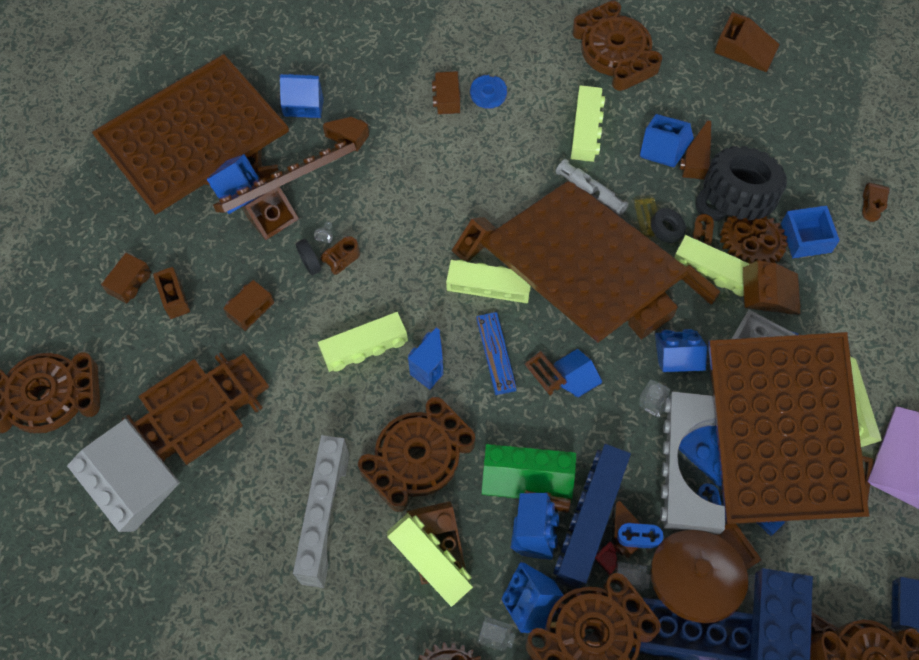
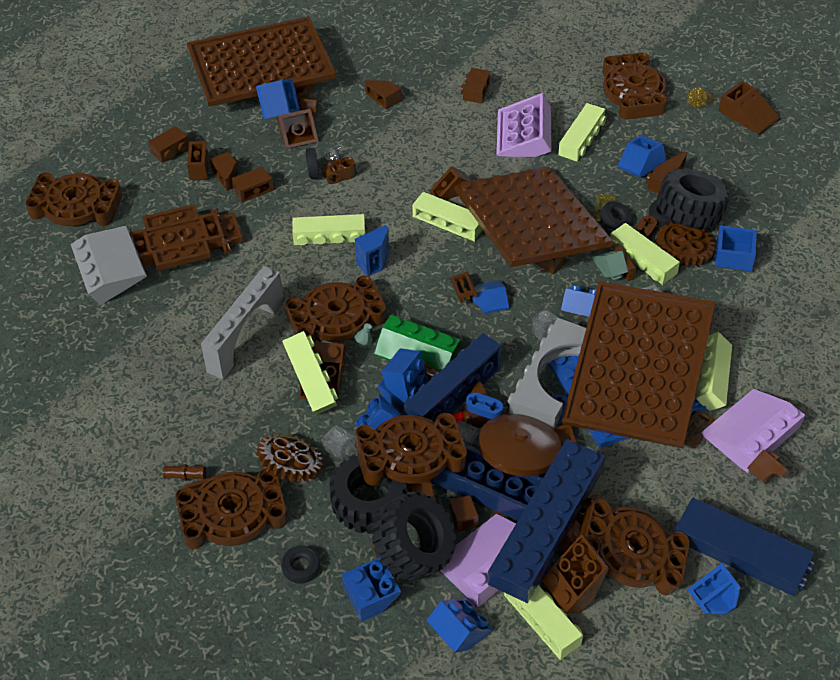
camera: 20 degrees right, 15 degrees down
reddish brown plate [213,141,356,213] -> none
slope [280,74,324,118] -> none
blue tile [470,75,507,108] -> none
blue tile [476,312,516,395] -> none
light grey piece [556,159,628,217] -> none
reddish brown brick [628,292,678,340] -> none
reddish brown slope [743,261,801,315] -> none
reddish brown piece [862,182,890,222] -> none
none -> reddish brown slope [210,152,239,191]
none -> sand green rock [355,324,373,345]
none -> lavender slope [496,93,551,157]
none -> sand green slope [592,251,628,280]
none -> clear yellow gear [687,87,708,108]

